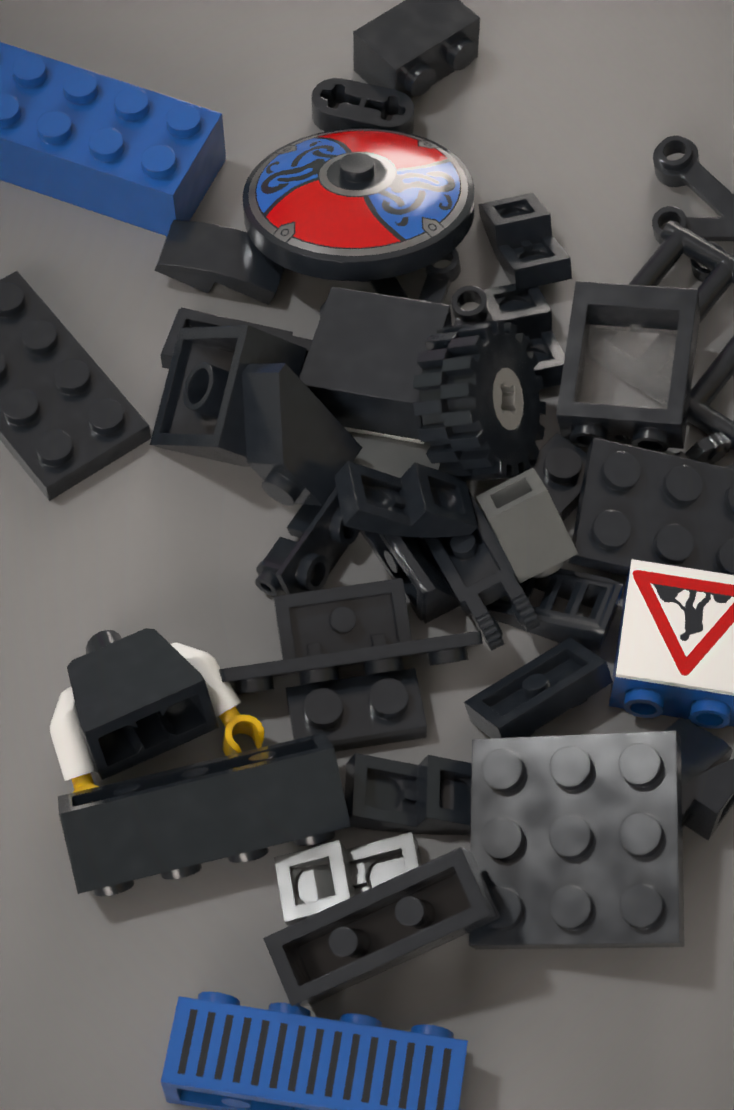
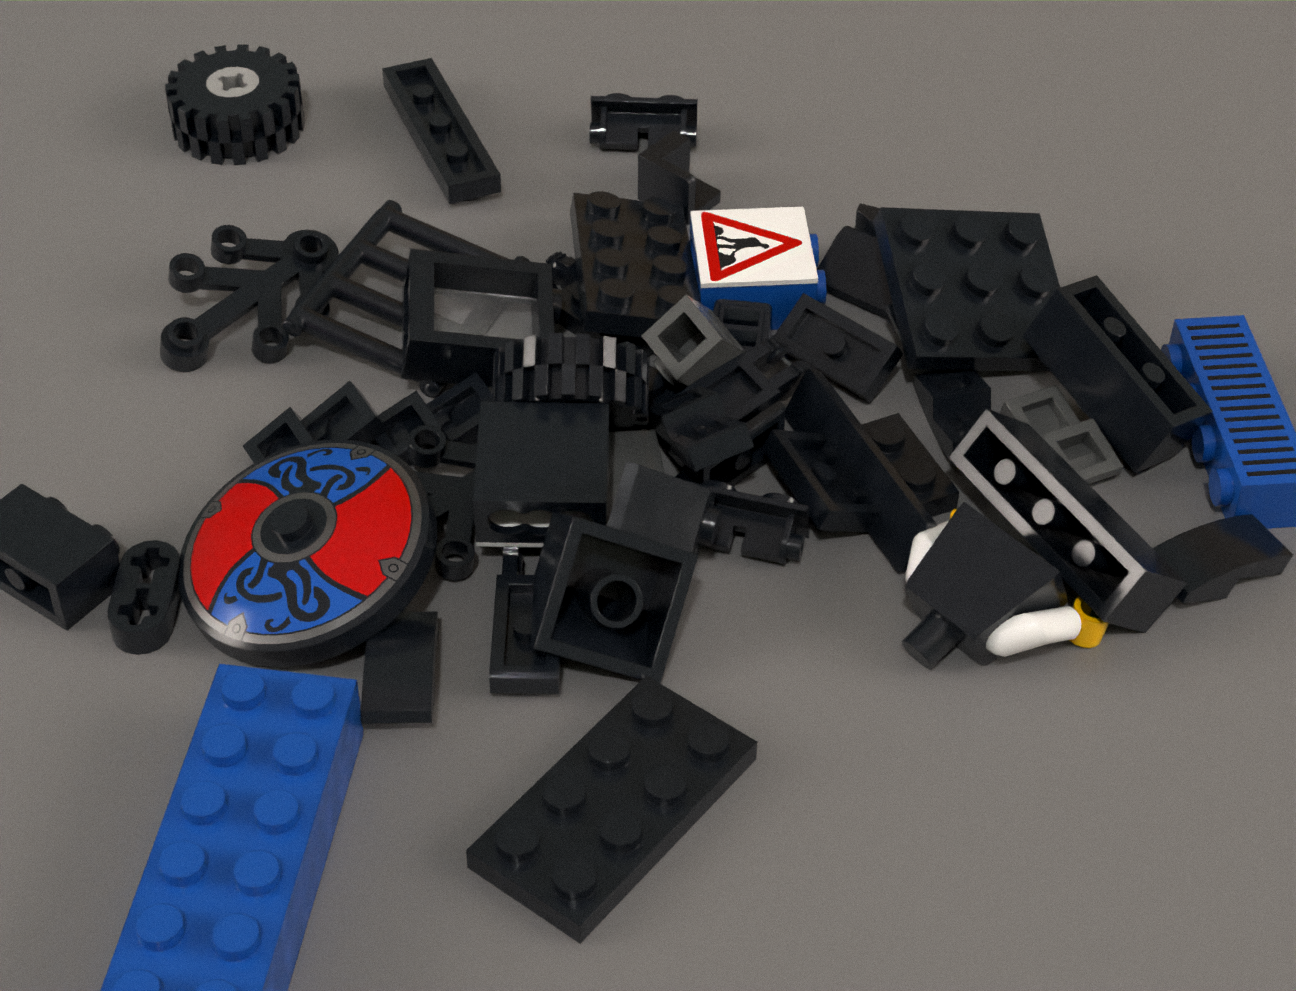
camera: 105 degrees left, 15 degrees down
none -> black slope [1153,514,1294,603]

